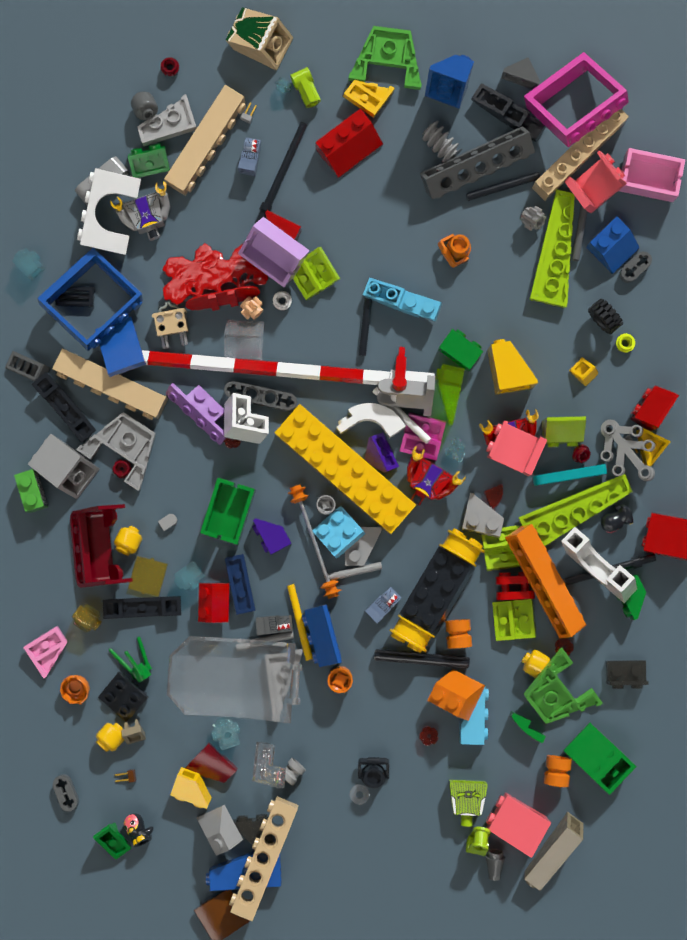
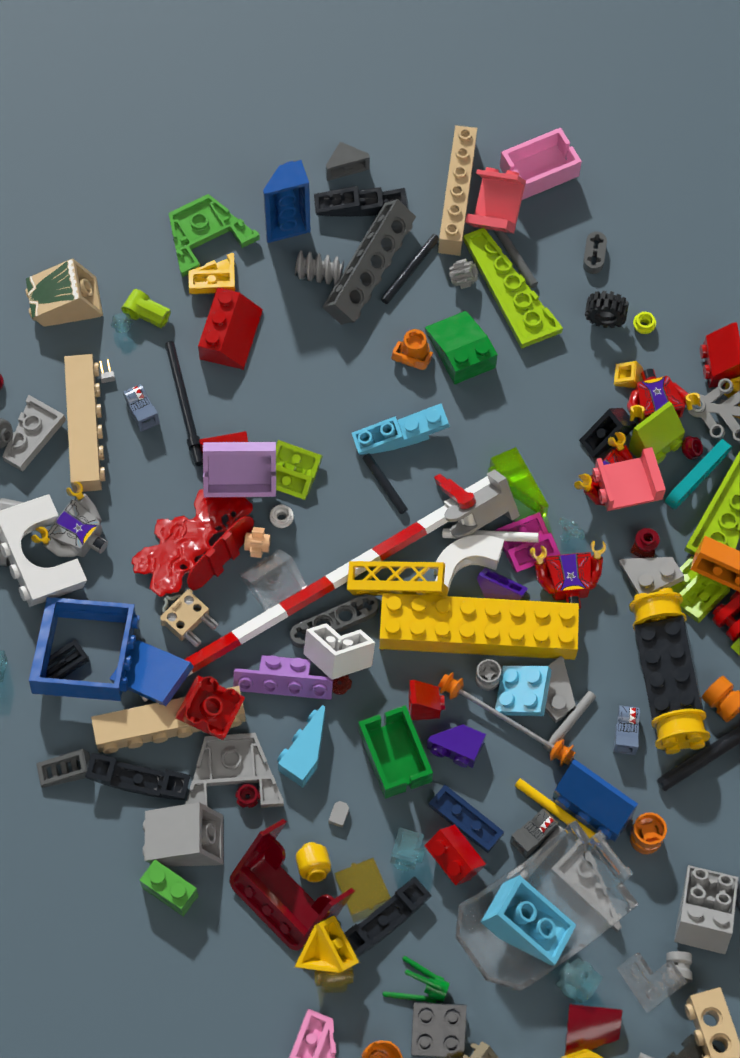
camera: 40 degrees left, 20 degrees down
green bracket [127,144,170,178] -> none
green brick [438,329,483,372] -> none
yellow slope [487,339,538,395] -> none
dark pink window [524,52,629,147] -> none
blue slope [586,217,640,274] -> none
none -> red slope [175,676,245,740]
none -> medium azure slope [277,705,325,788]
none -> yellow slope [294,915,359,973]
none -> yellow fence [347,561,448,596]
none -> red slope [408,680,445,720]
none -> green slope [425,311,498,385]
none -> medium azure slope [481,875,576,966]
none -> black slope [579,408,637,458]
none -> torso [627,369,701,424]
none -> dark red plate [635,528,660,552]
none -> light grey slope [674,865,738,954]

